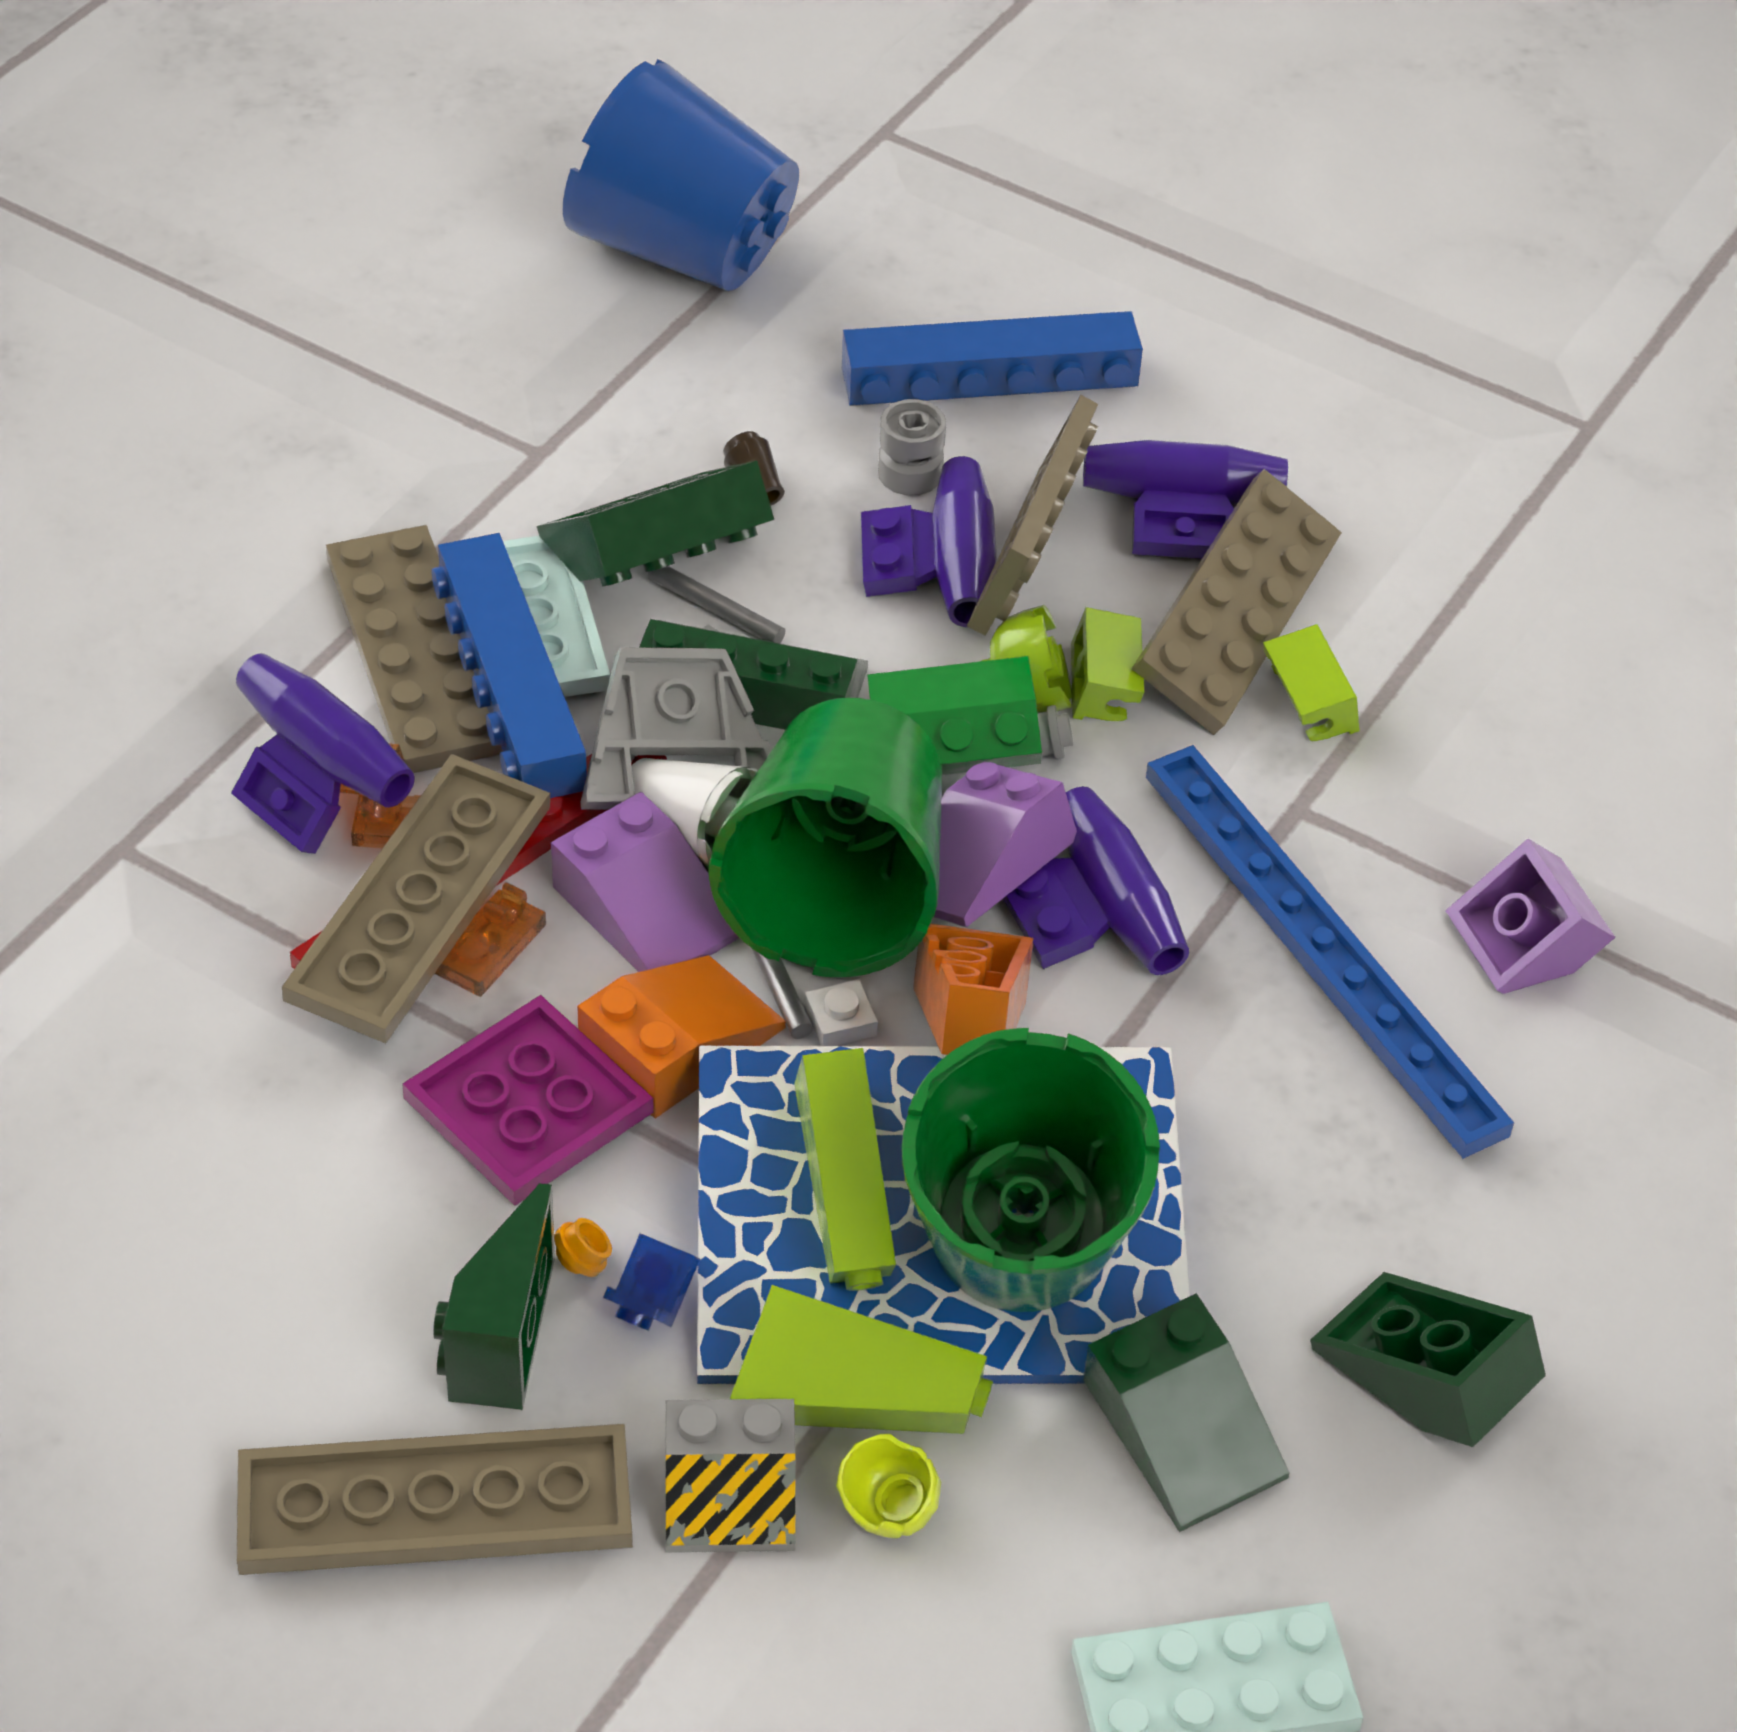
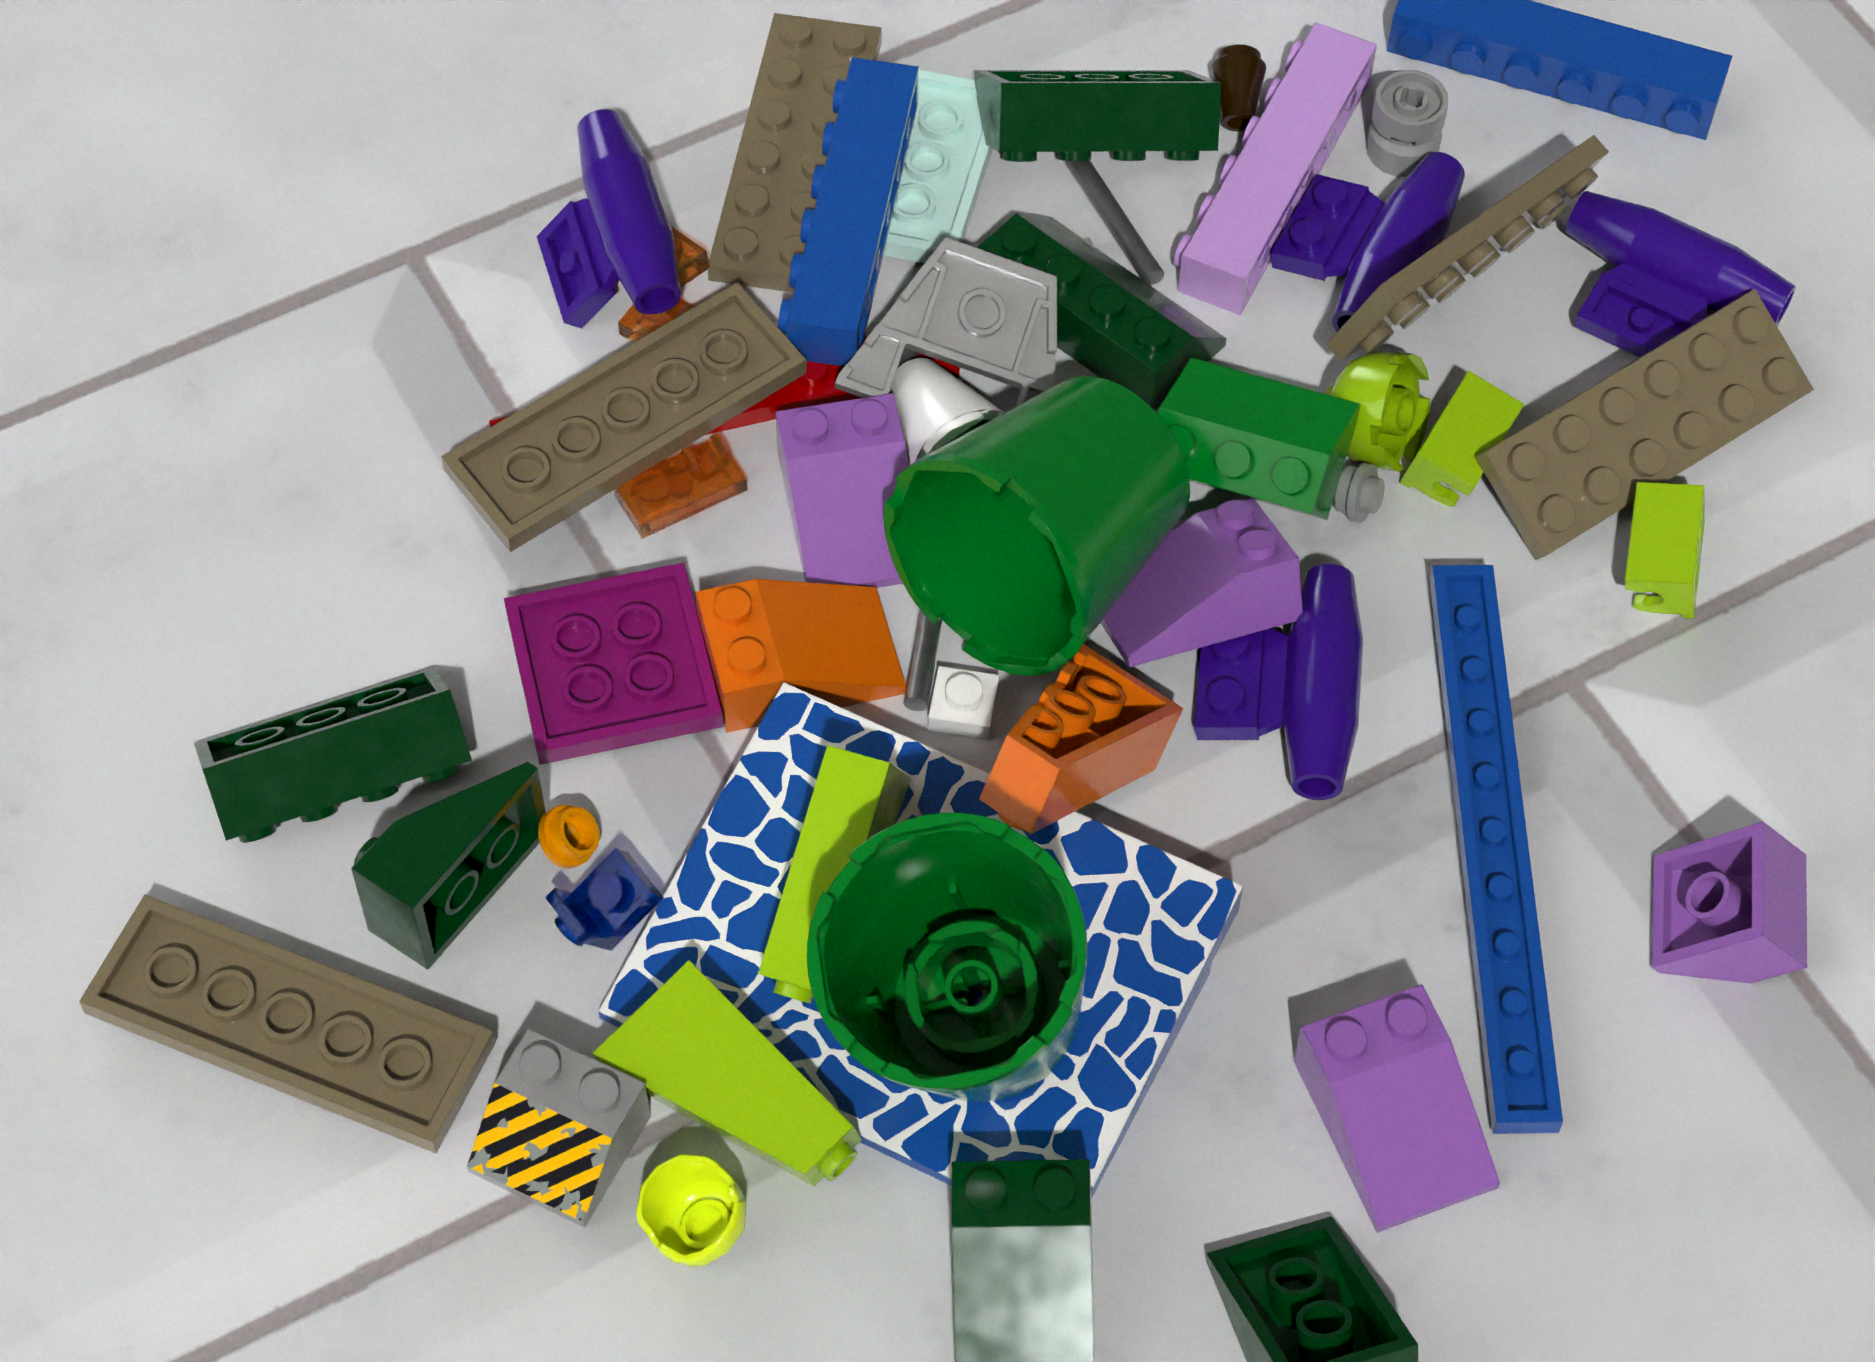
camera: 30 degrees right, 10 degrees up
none -> dark green slope [194,666,472,843]
none -> lavender brick [1174,22,1377,315]
none -> medium lavender slope [1294,984,1500,1233]

